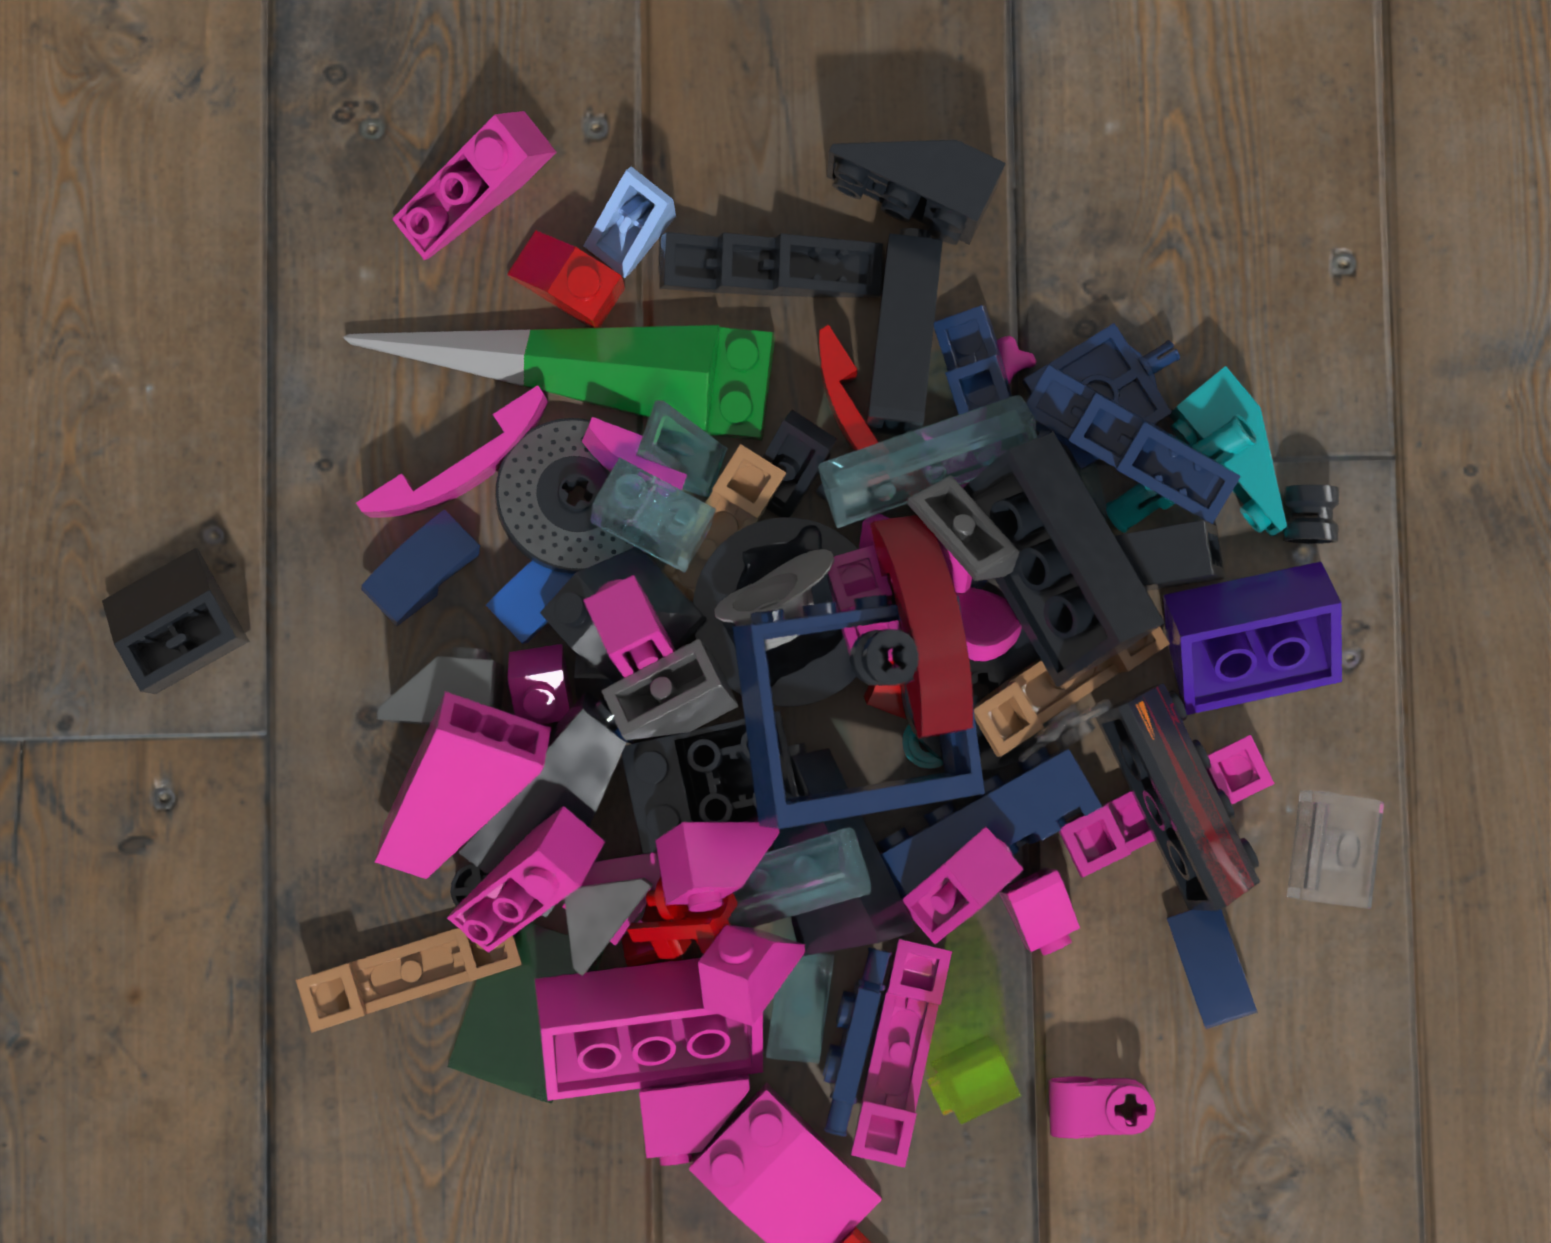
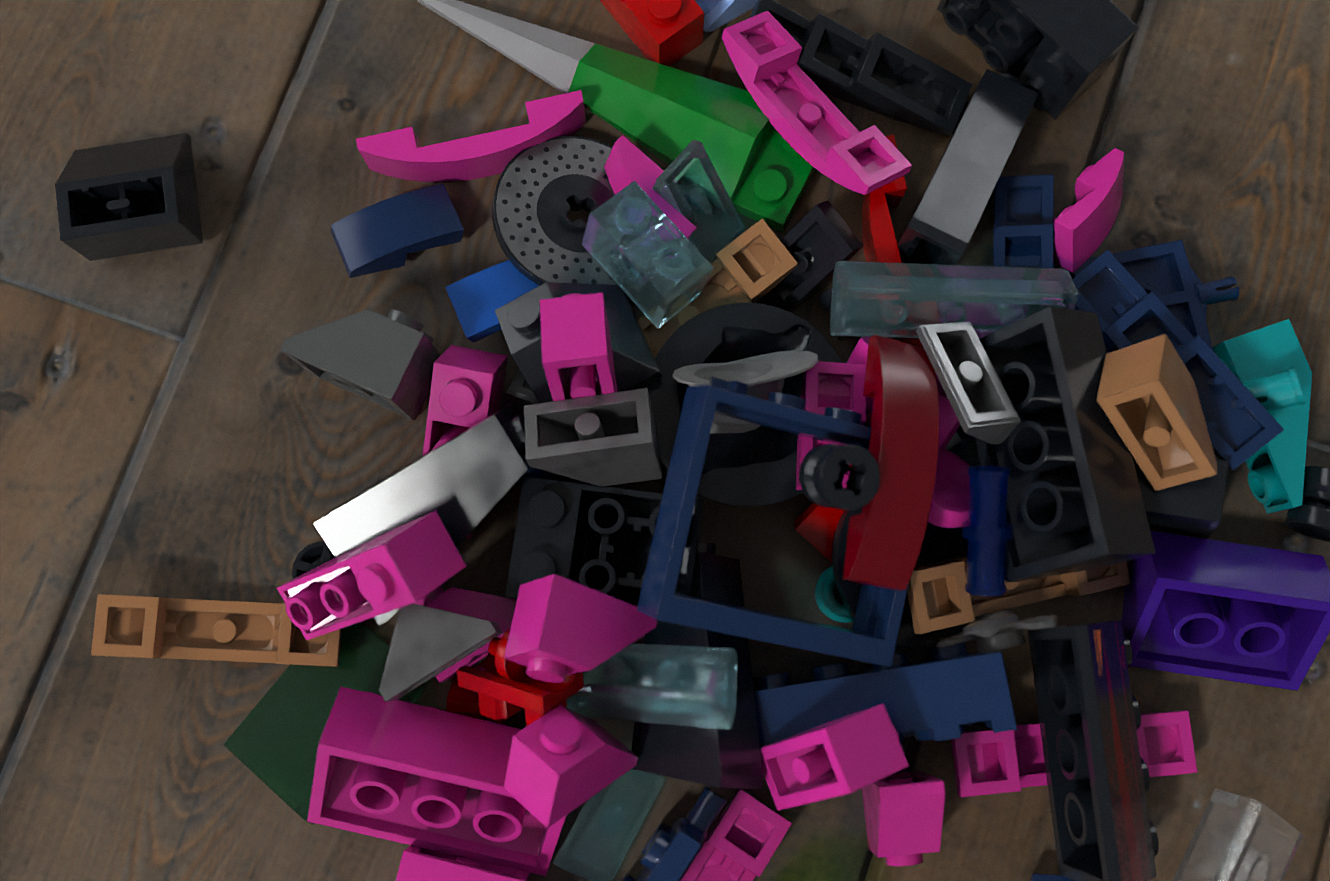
camera: 20 degrees right, 5 degrees down
dark pink slope [375,692,551,879] -> none
none -> dark pink slope [722,11,912,195]
none -> clear blue pin [961,465,1013,596]
none -> dark pink slope [1054,148,1124,273]
none -> medium nougat slope [1097,334,1218,491]

